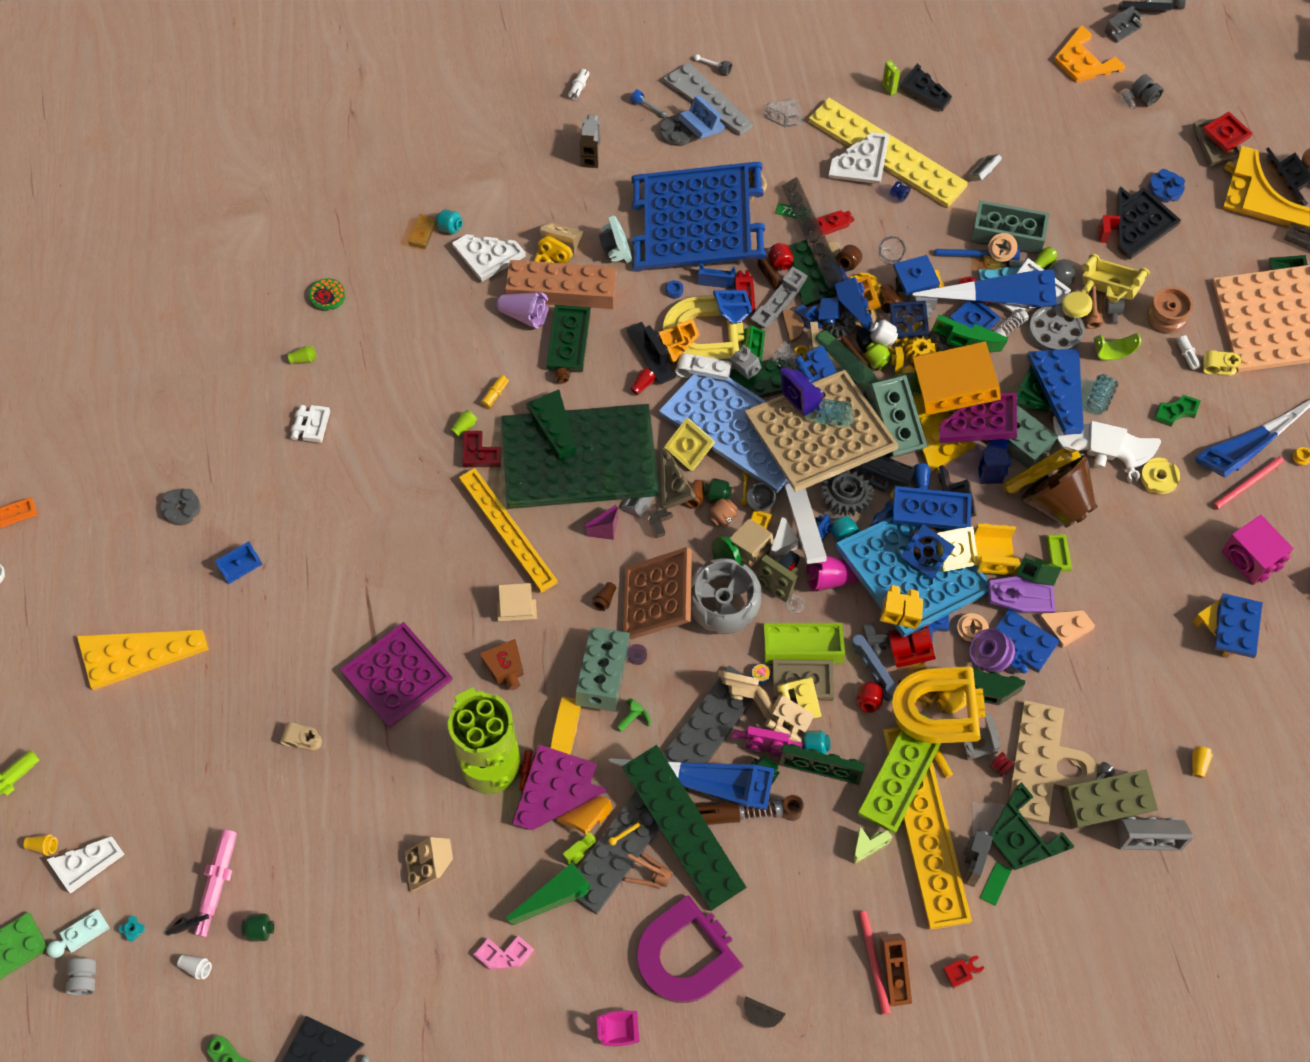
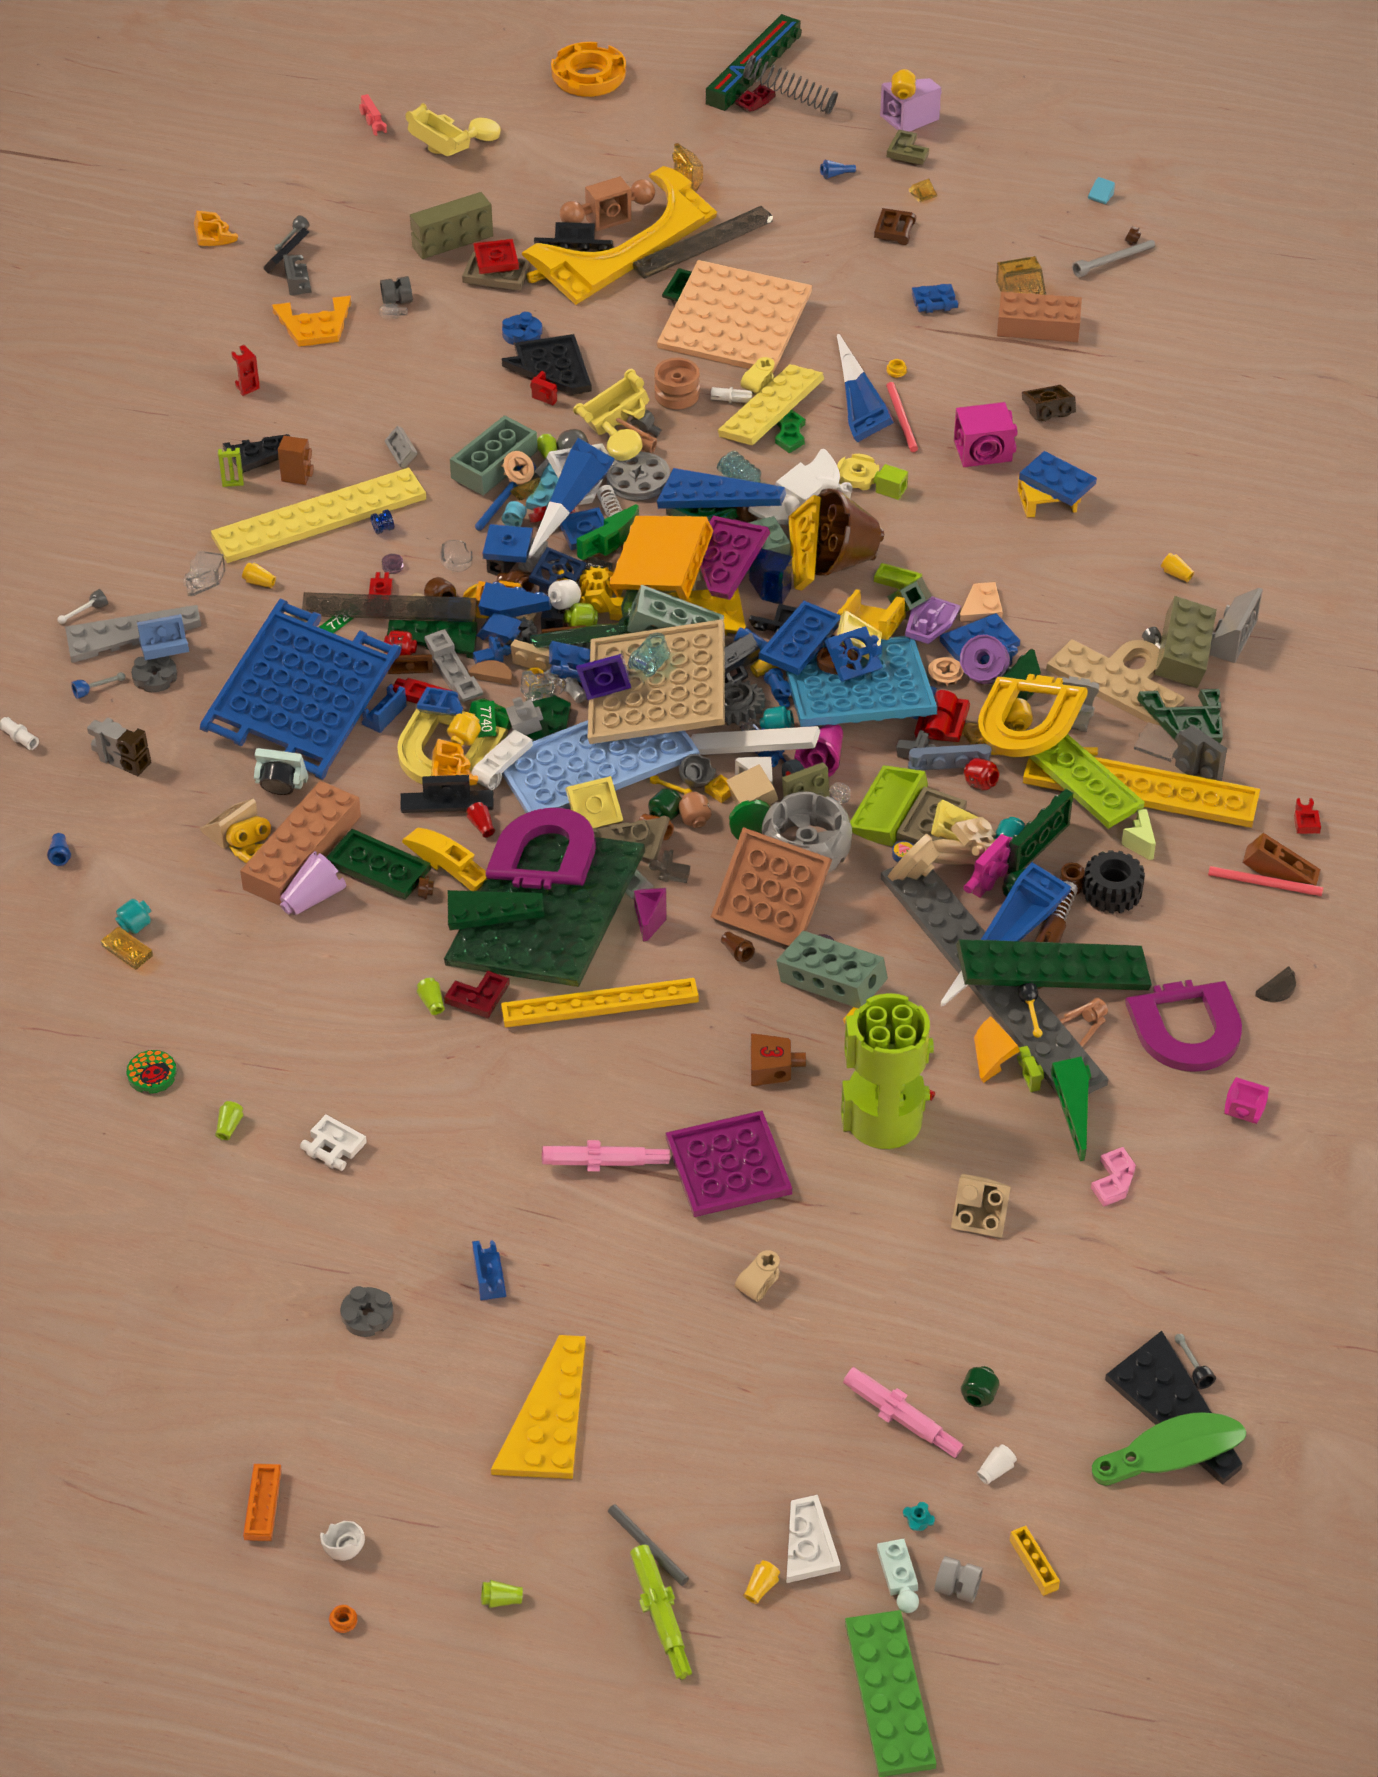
camera: 65 degrees left, 15 degrees down
black hand [166,914,209,936] -> none
white plate [452,234,526,282] -> none
yellow axle [480,375,509,409] -> none
tan plate [497,583,537,622] -> none
magenta wing [512,744,607,830] -> none
bright green plant [617,698,651,731] -> none
blue tile [666,280,683,299] -> none
white plate [829,132,889,184] -> none
yellow hips [880,585,923,629] -> none
green sticker [980,862,1012,906] -> none
dark red wheel [989,752,1015,778] -> none
lime piece [1093,333,1141,361] -> none
none -> blue cone [47,833,71,866]
none -> red hinge [231,345,260,396]
none -> yellow cone [242,563,276,588]
none -> dark orange brick [278,436,314,485]
none -> tile [381,554,404,574]
none -> yellow slope [402,827,489,891]
none -> olive piece [410,192,493,259]
none -> yellow head [447,712,481,747]
none -> green sticker [476,701,497,738]
none -> magenta piece [486,808,596,889]
none -> medium azure wheel [502,501,527,527]
none -> bright pink piece [542,1140,670,1171]
none -> dark grey bar [608,1504,689,1586]
none -> light yellow plate [718,364,824,446]
none -> lime brick [874,464,908,500]
none -> yellow piece [1010,1525,1060,1596]
none -> black tyre [1083,850,1145,913]

